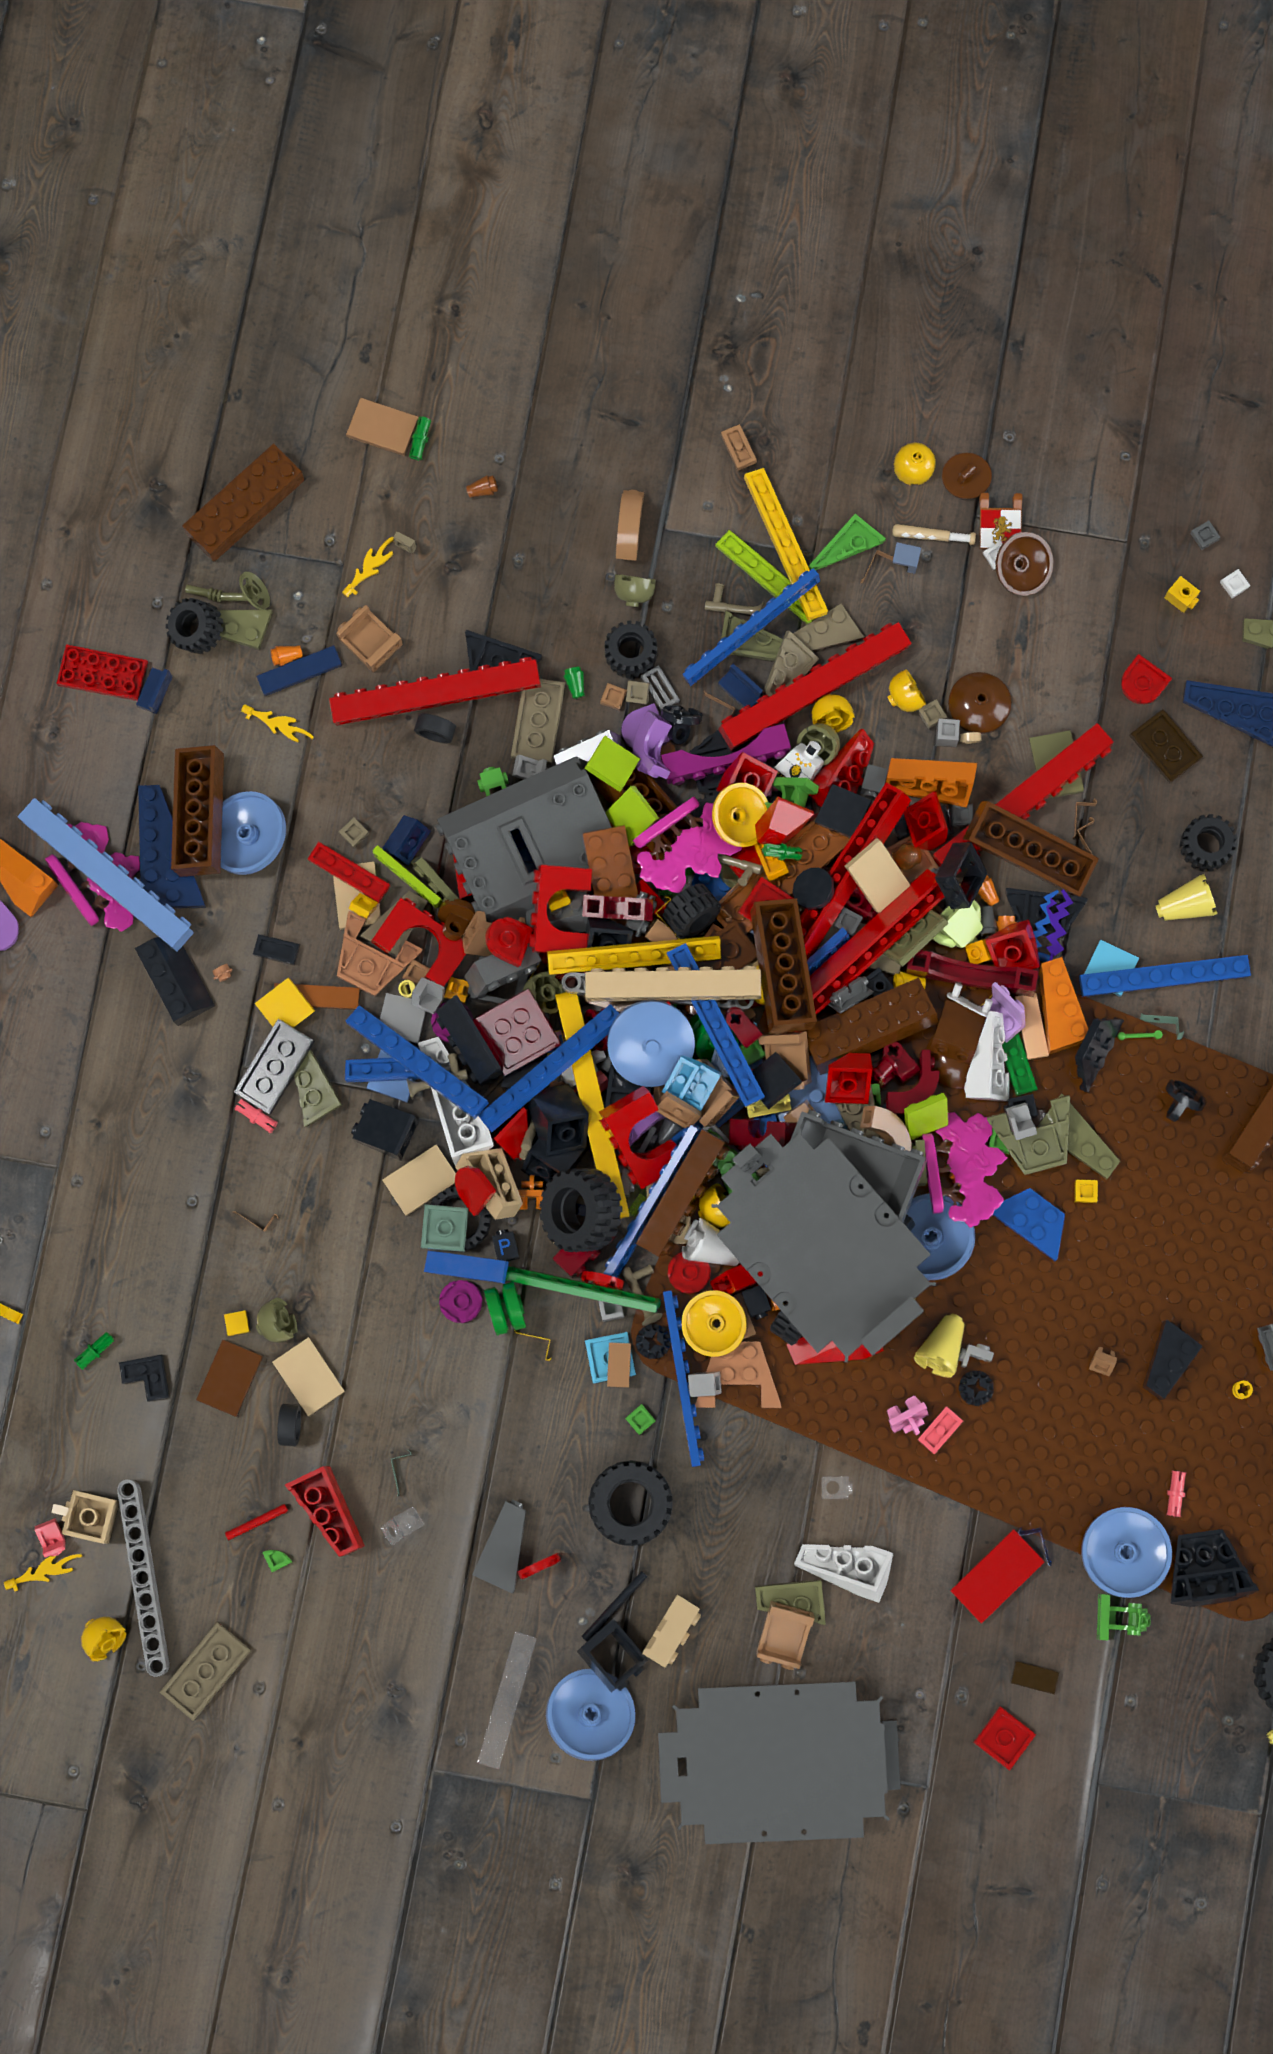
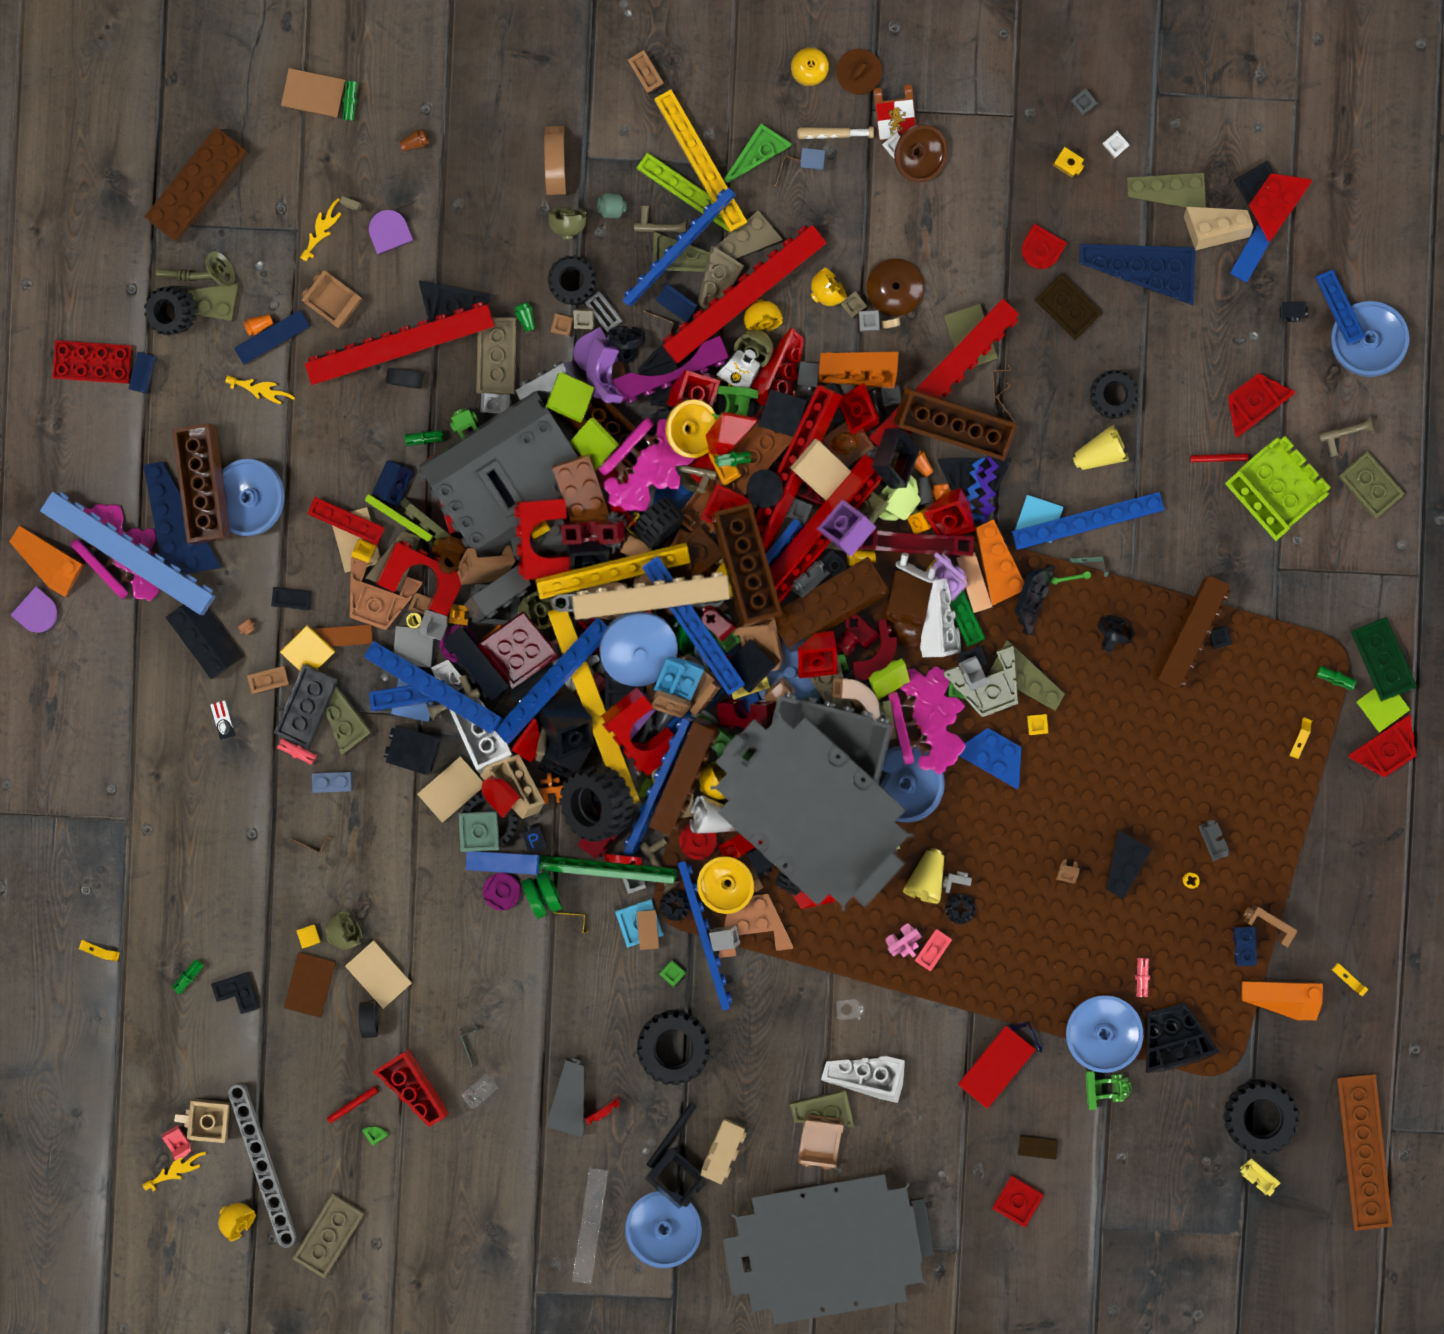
camera: 15 degrees left, 10 degrees up
dark tan plate [339,818,369,848] -> none
red tile [485,917,534,967] -> none
none -> sticker [211,701,235,740]
none -> medium nougat plate [247,666,289,694]
none -> sand blue brick [312,771,353,793]
none -> medium lavender tile [369,210,413,255]
none -> green axle [404,430,443,446]
none -> sand green head [597,193,626,219]
none -> medium lavender brick [817,499,876,556]

